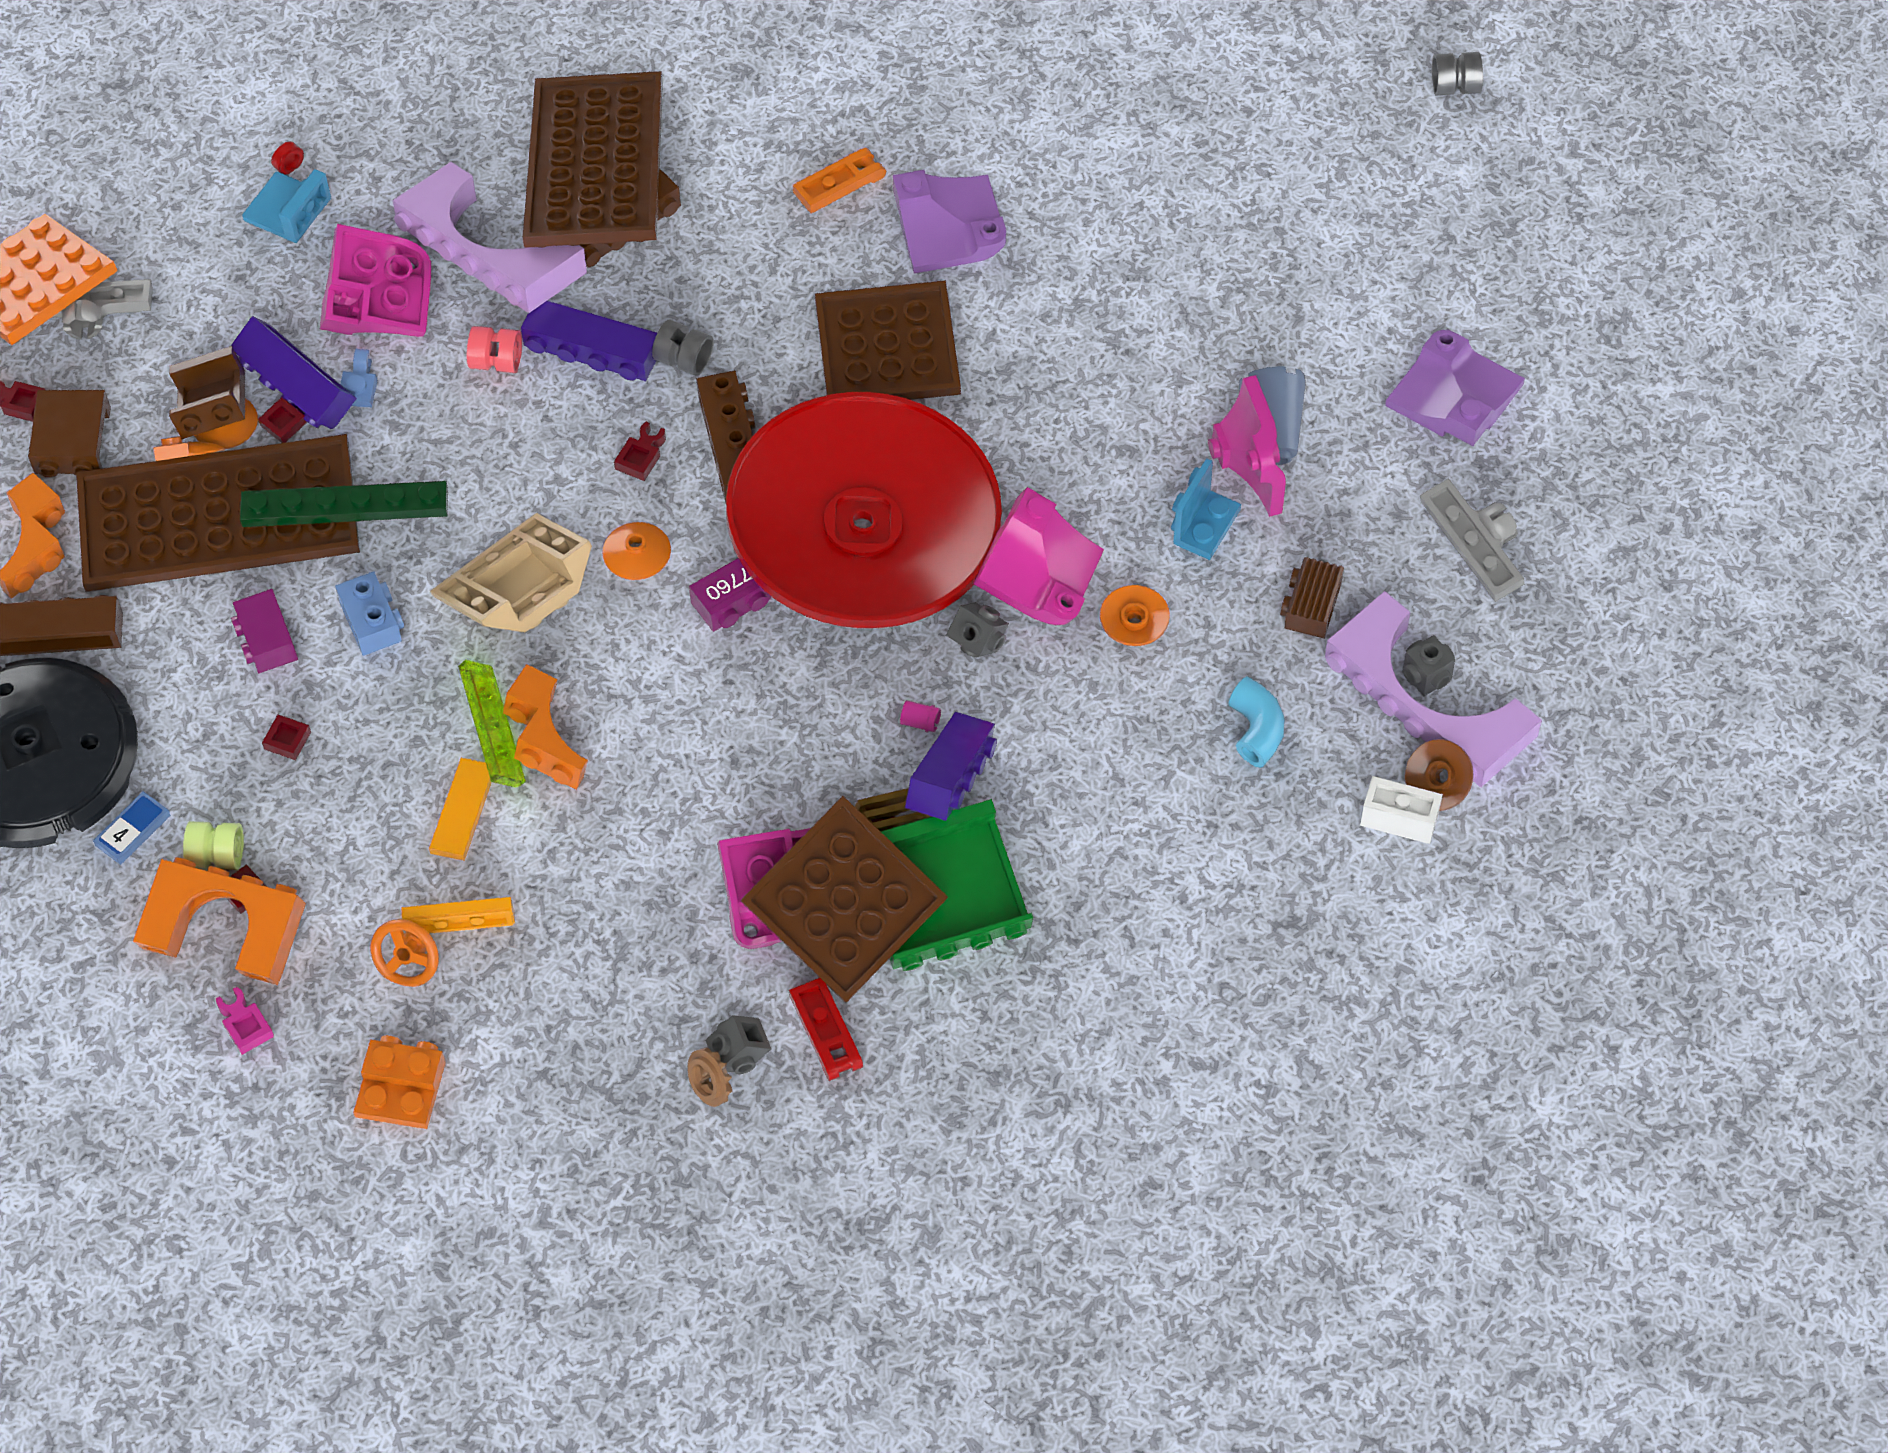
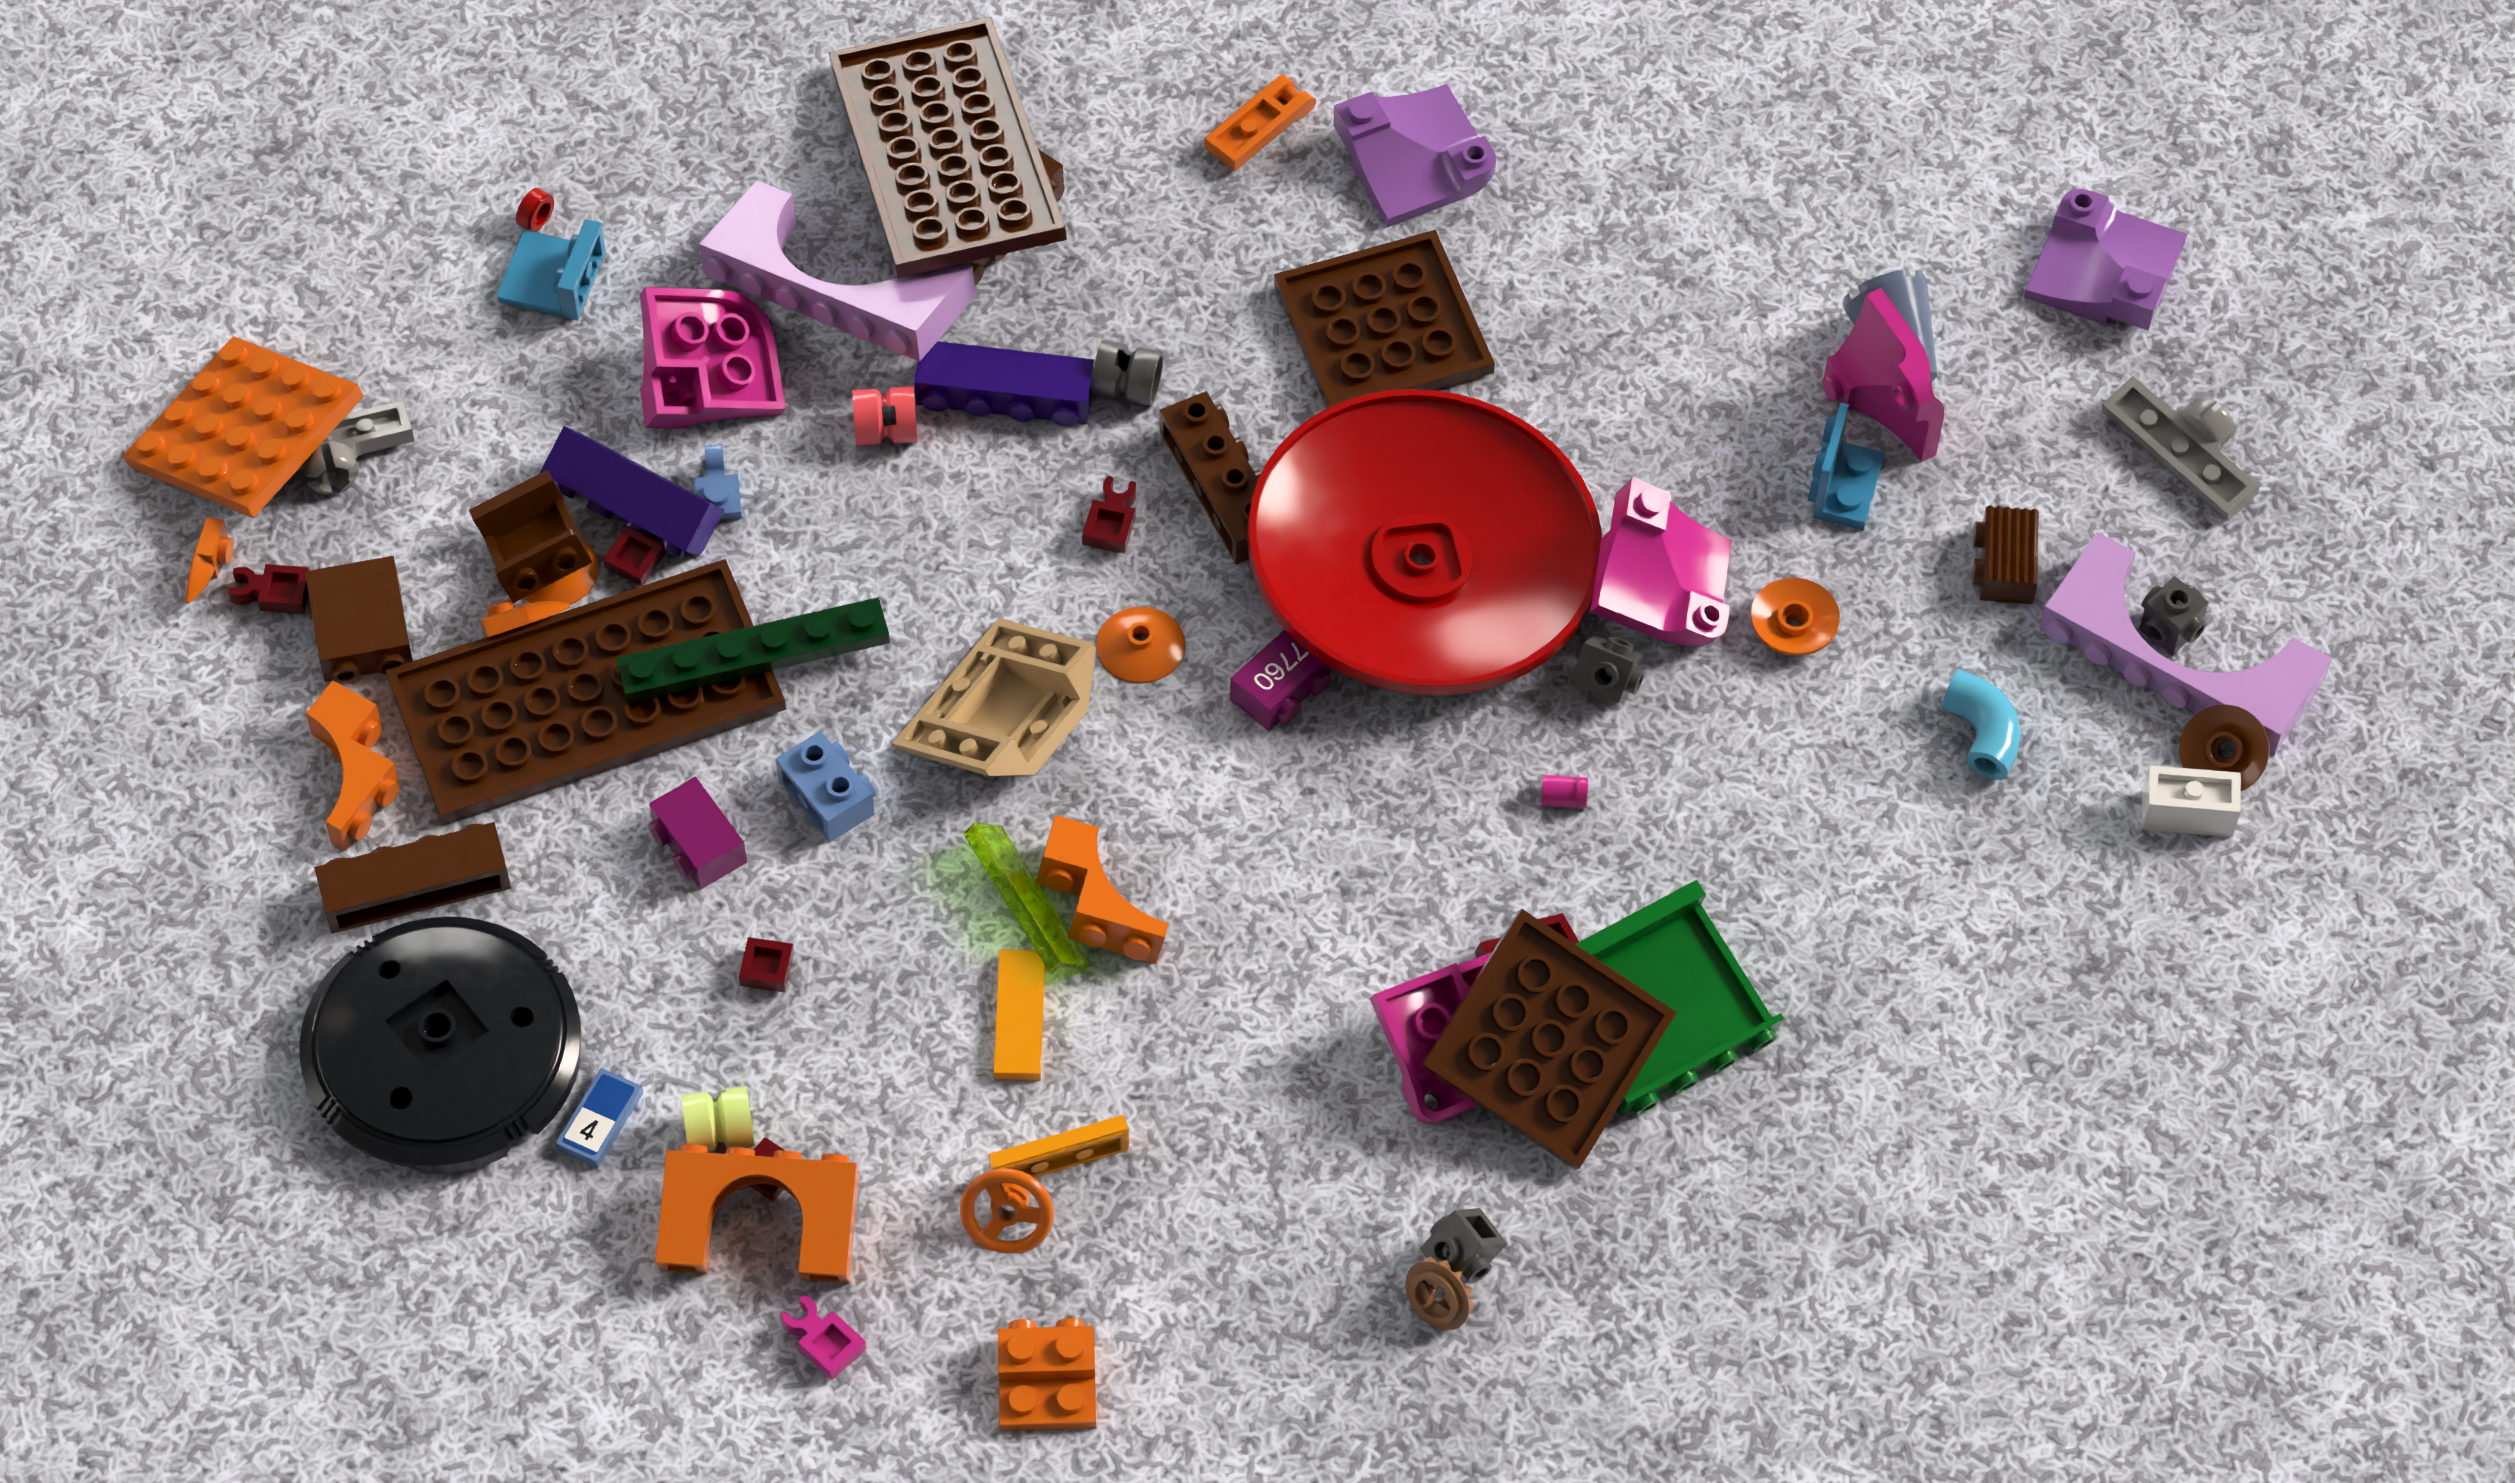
camera: 15 degrees left, 0 degrees up
red plate [789,978,864,1081] -> none
pearl gold tile [855,788,932,832] -> none
dark purple brick [905,711,997,821] -> none

